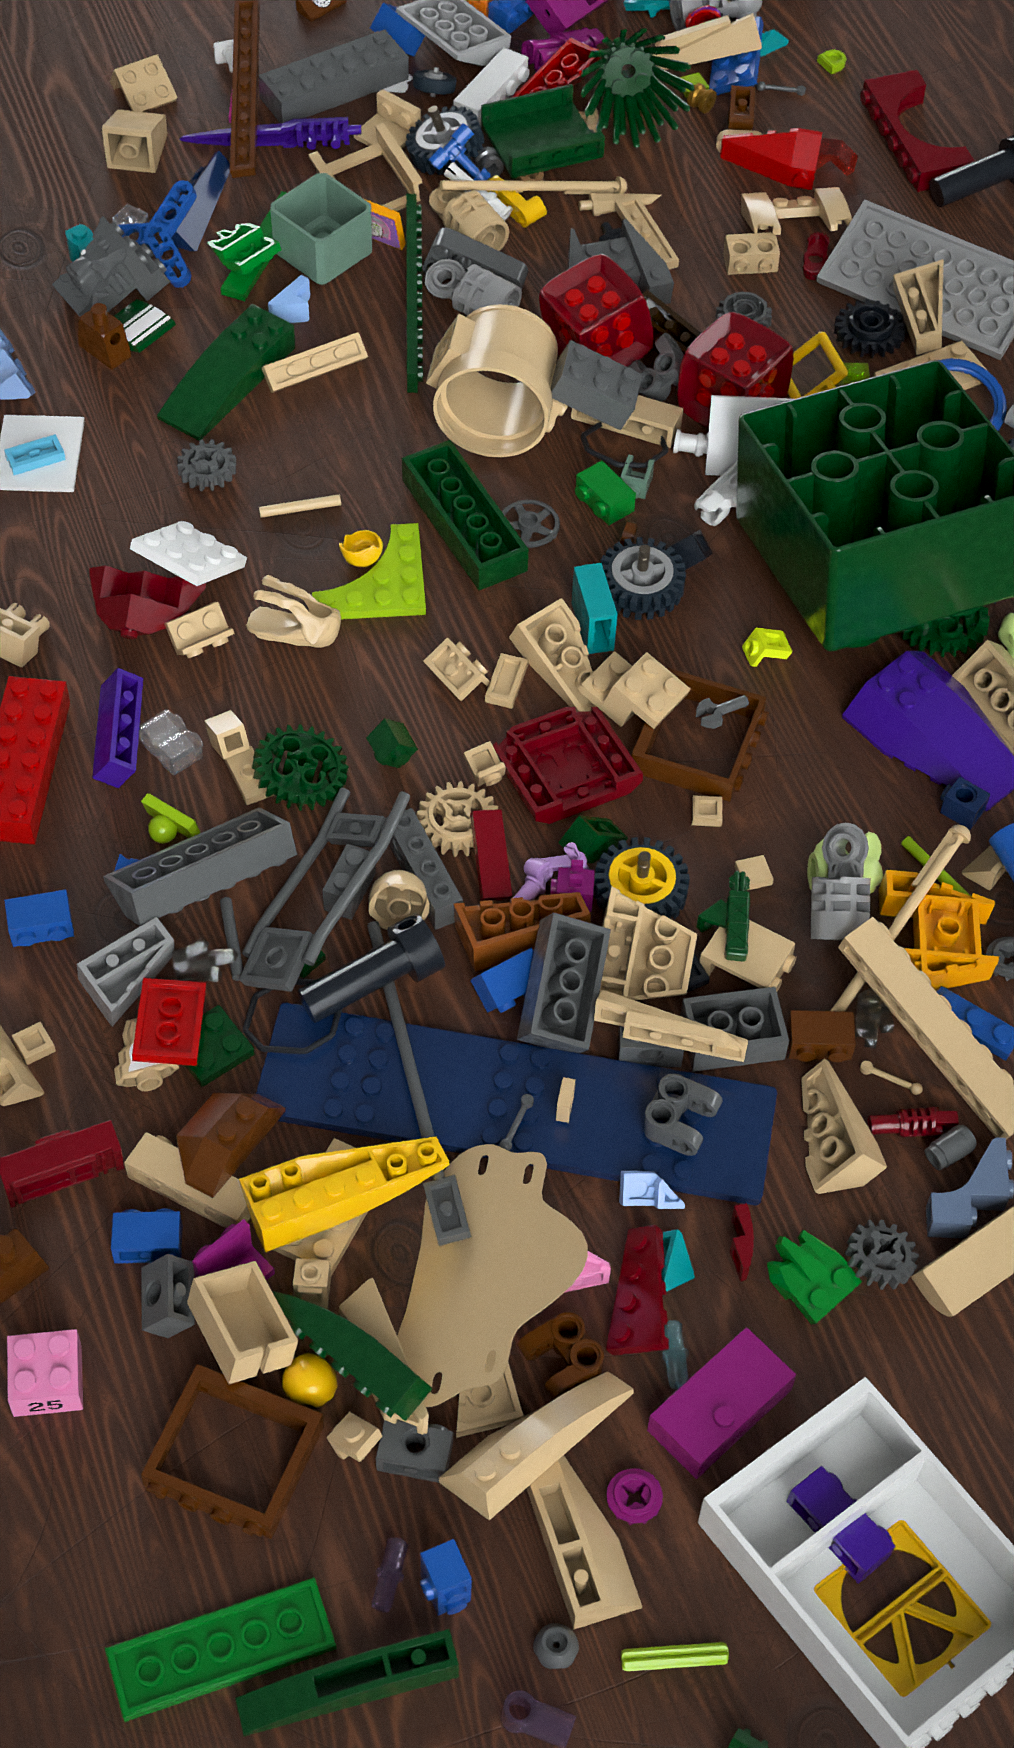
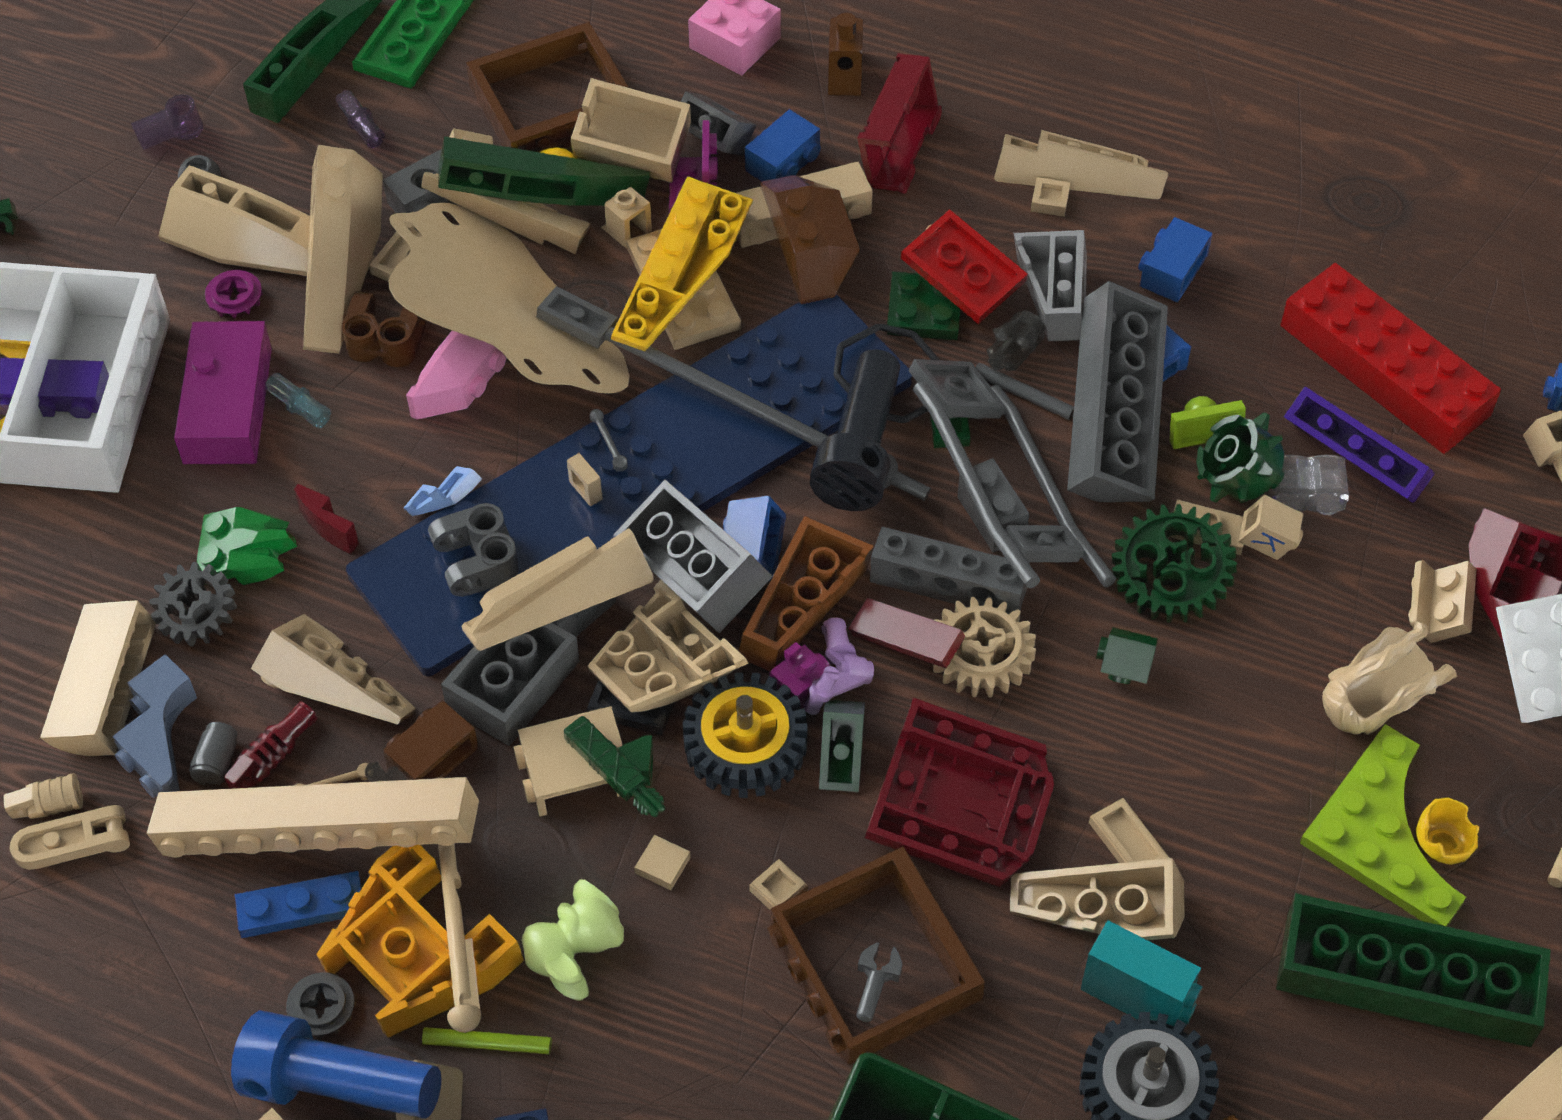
camera: 135 degrees right, 0 degrees up
tan cylinder [368,870,430,930] -> none
blue brick [420,1539,472,1615] -> none
tan bracket [423,637,490,701] -> none
tan bracket [464,741,506,786] -> none
dark grey wheel [502,500,560,548] -> none
tan bracket [578,651,691,729] -> none
dark red wing [606,1225,669,1356] -> none
lime axle [621,1642,729,1671] -> none
teal slope [661,1229,695,1292] -> none
light grey cylinder [810,822,871,940] -> none
none -> dark green brick [1196,412,1285,503]

